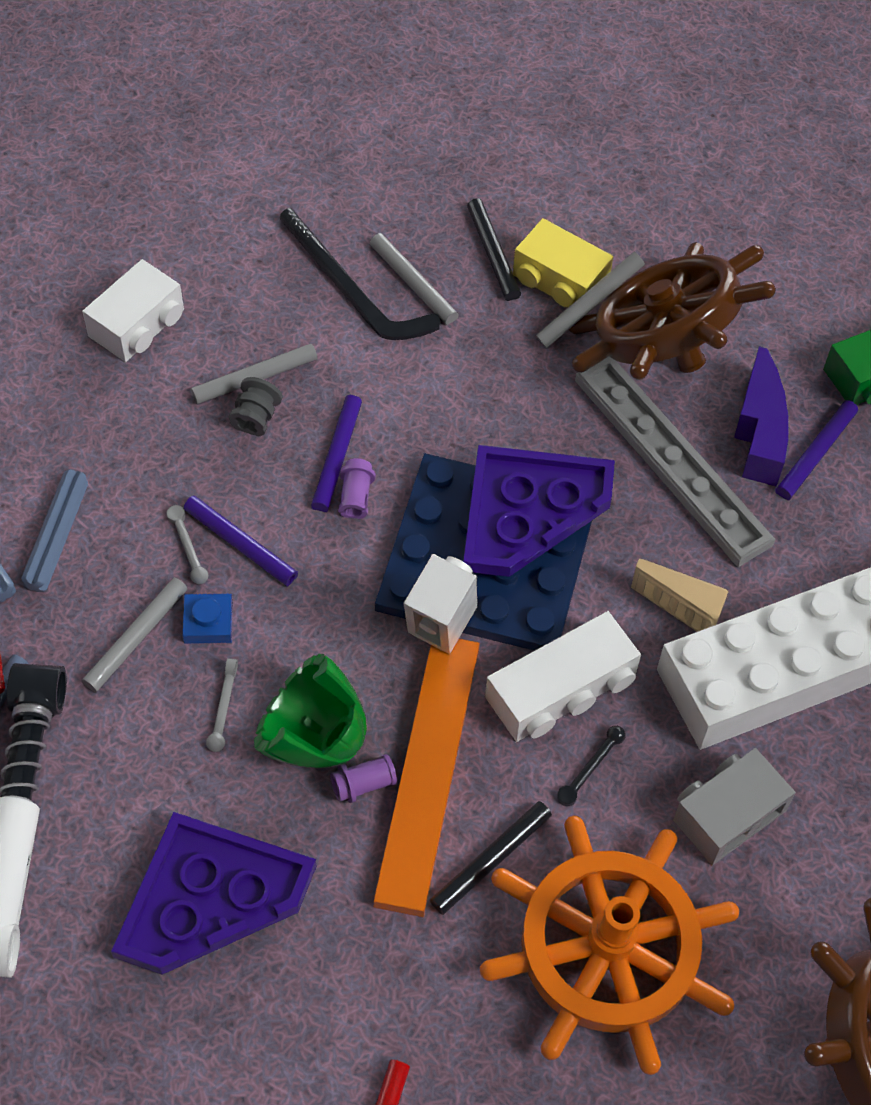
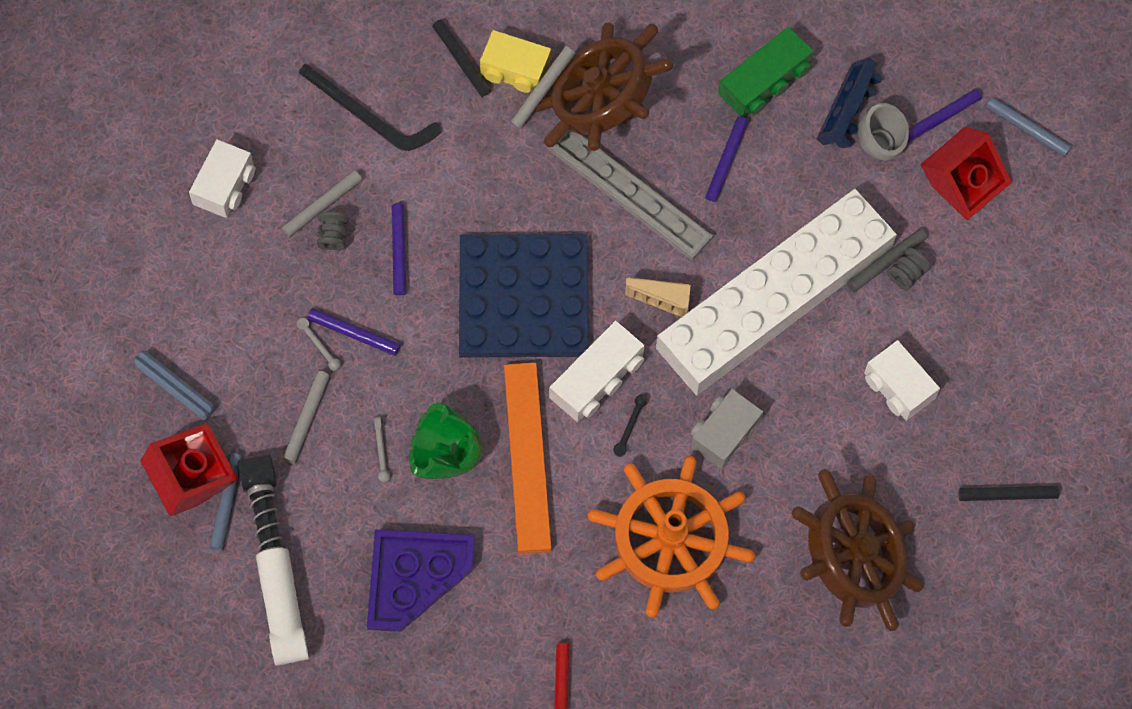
camera: 15 degrees left, 10 degrees up
sand blue axle [21,469,88,592] -> none
blue plate [183,594,233,644] -> none
medium lavender pin [330,754,397,803] -> none
medium lavender pin [338,458,376,519] -> none
light grey bar [370,233,459,325] -> none
white brick [404,554,477,655] -> none
black bar [430,801,552,915] -> none
dark purple plate [463,445,615,577] -> none
dark purple slope [734,346,788,487] -> none

